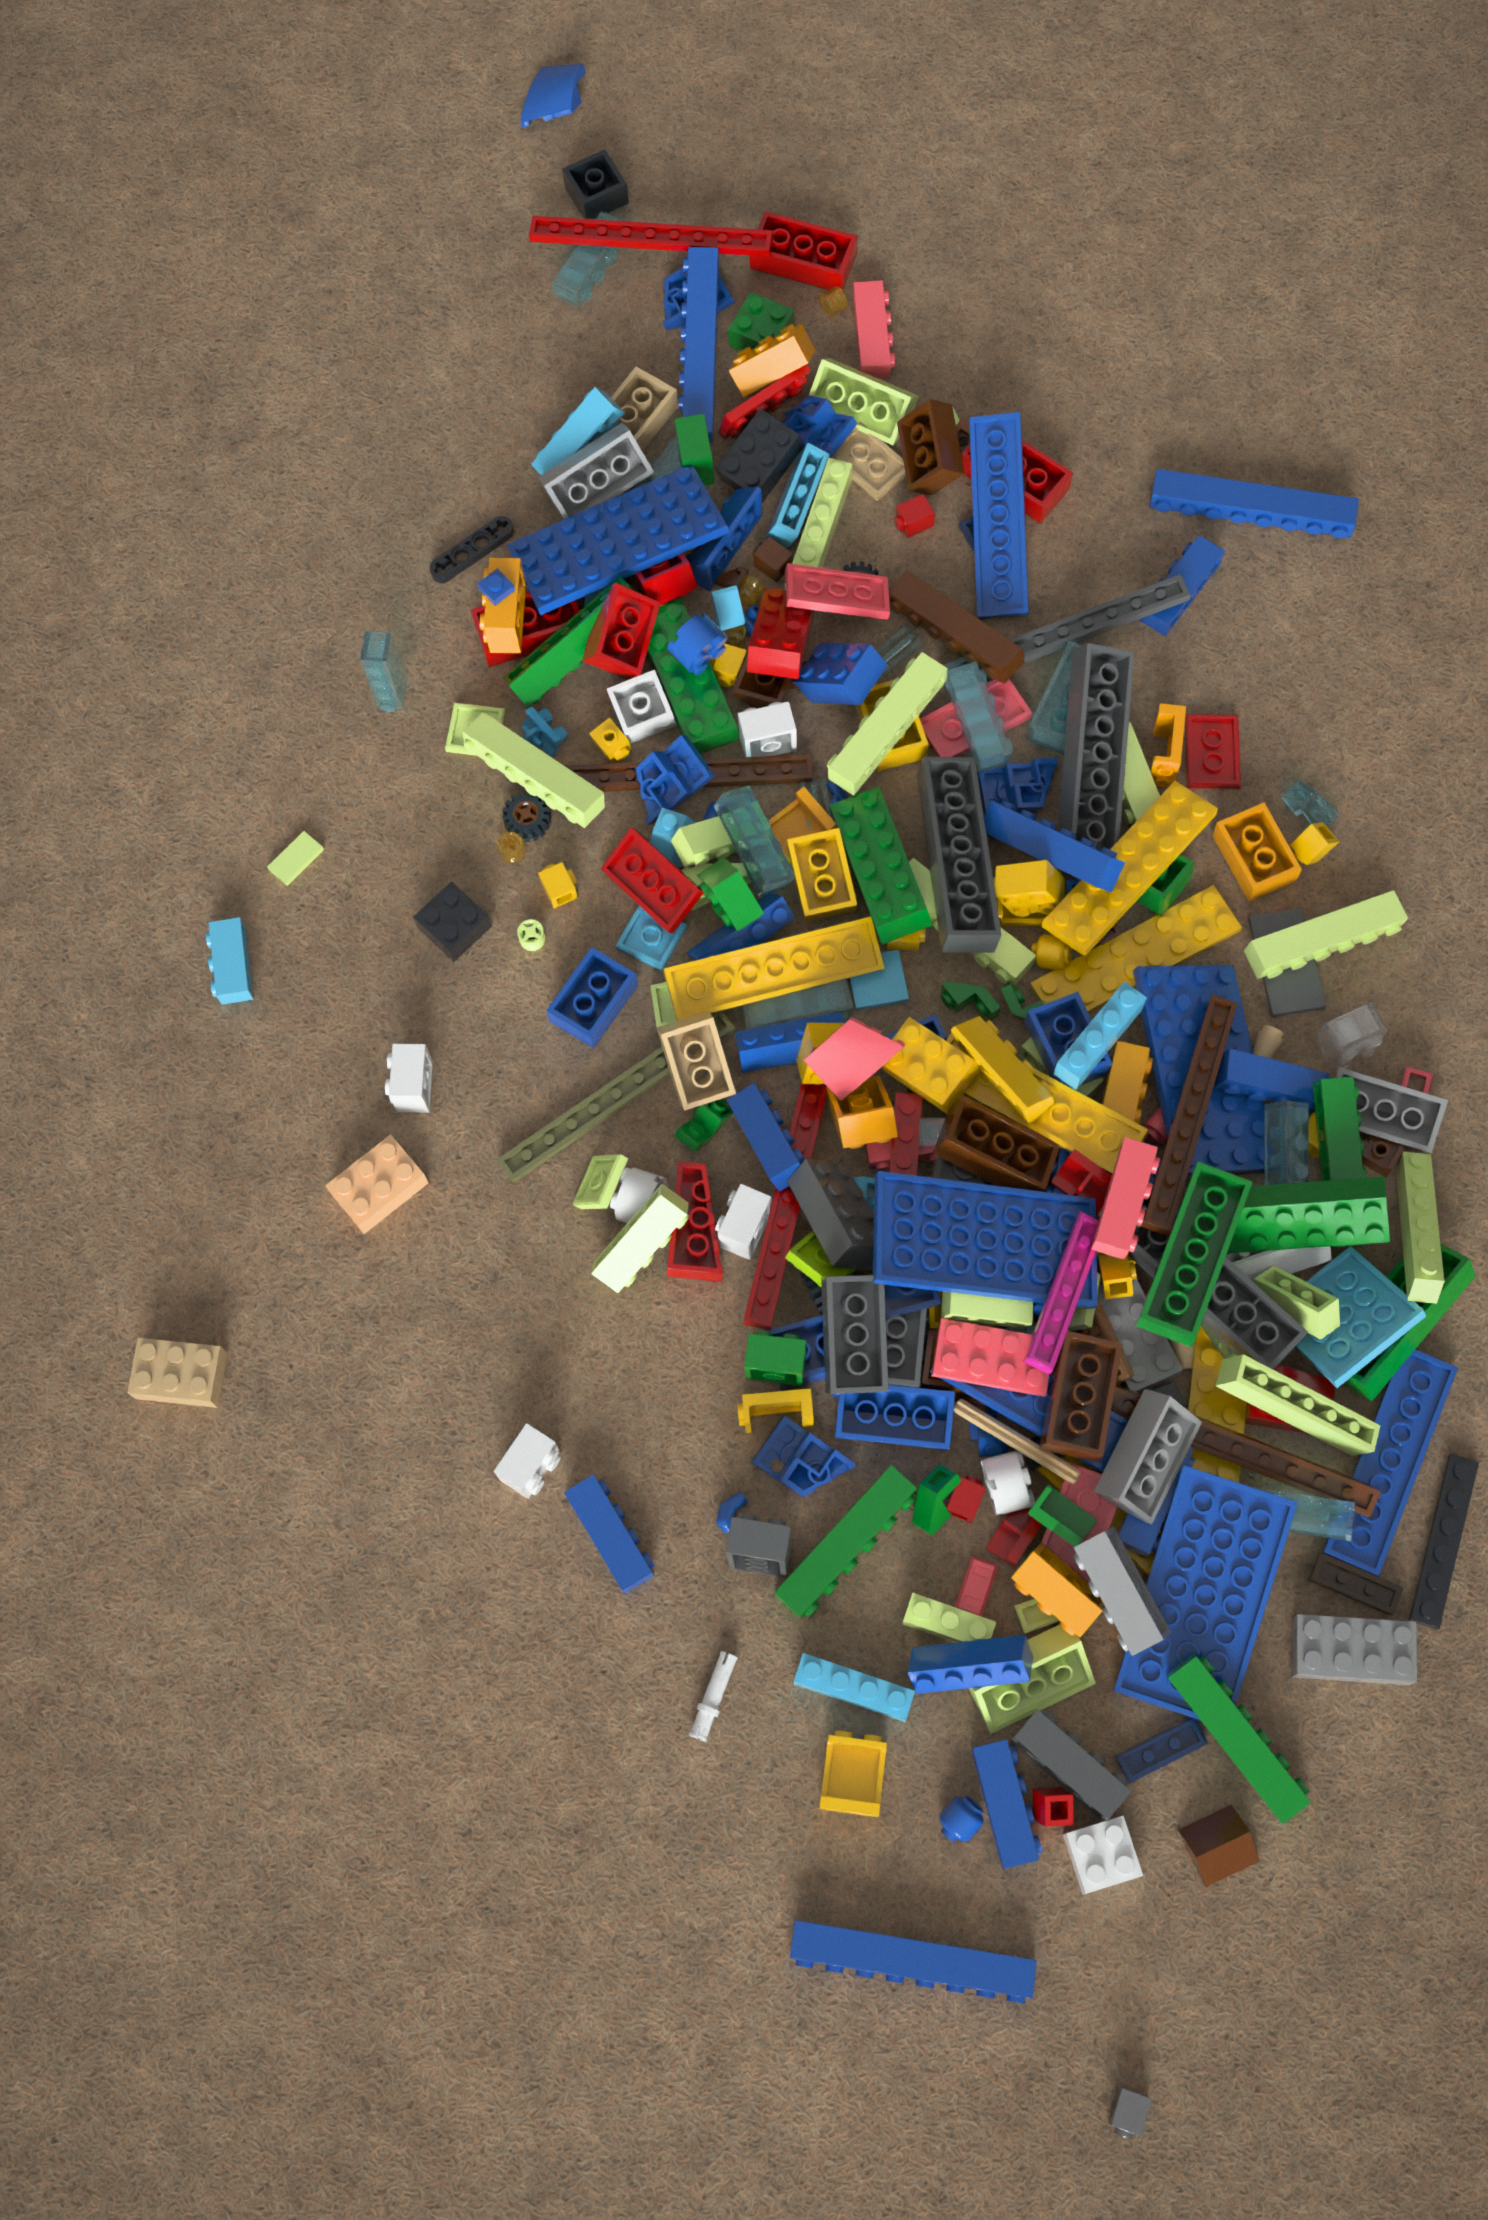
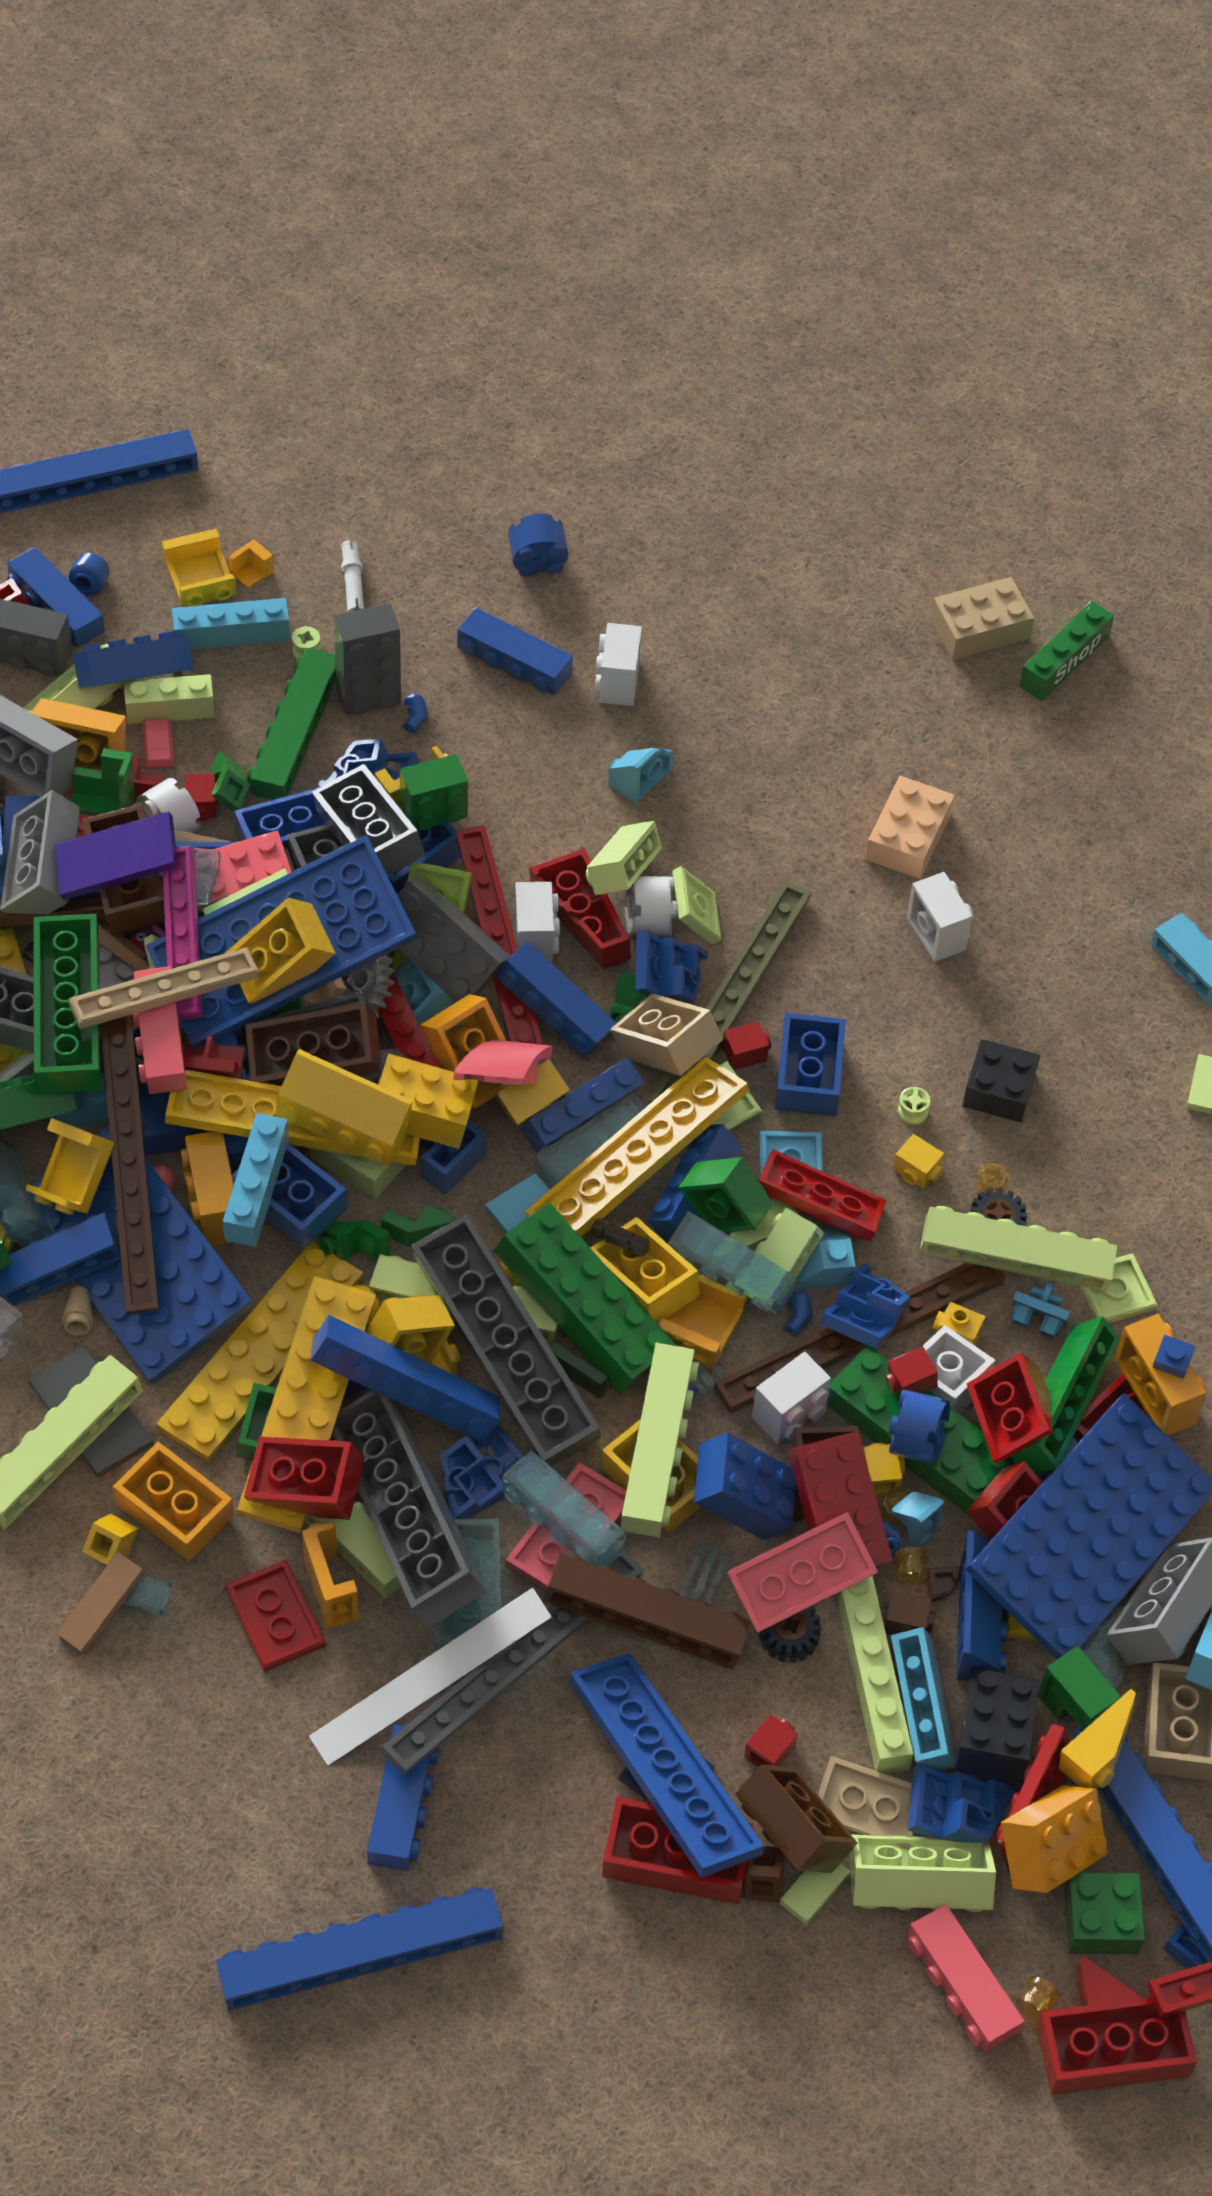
camera: 145 degrees right, 15 degrees down
none -> yellow panel [25,1118,115,1216]
none -> dark purple tile [55,811,178,900]
none -> medium nougat tile [56,1552,146,1655]
none -> tan tile [69,947,259,1029]
none -> clear light blue slope [193,848,221,905]
none -> yellow slope [225,898,336,1004]
none -> light orange panel [229,539,274,589]
none -> red slope [244,1436,365,1520]
none -> yellowish green wheel [292,626,321,659]
none -> white sticker [309,1588,551,1765]
none -> blue brick [508,513,569,577]
none -> dark green tile [551,1343,608,1399]
none -> dark brown axle [591,1218,650,1257]
none -> medium azure slope [608,748,674,803]
none -> blue slope [635,930,708,1002]
none -> red brick [722,1021,772,1070]
none -> red brick [885,1346,938,1397]
none -> green brick [1019,600,1114,701]
none -> yellow slope [1059,1689,1136,1789]
none -> red slope [1075,1955,1142,2006]

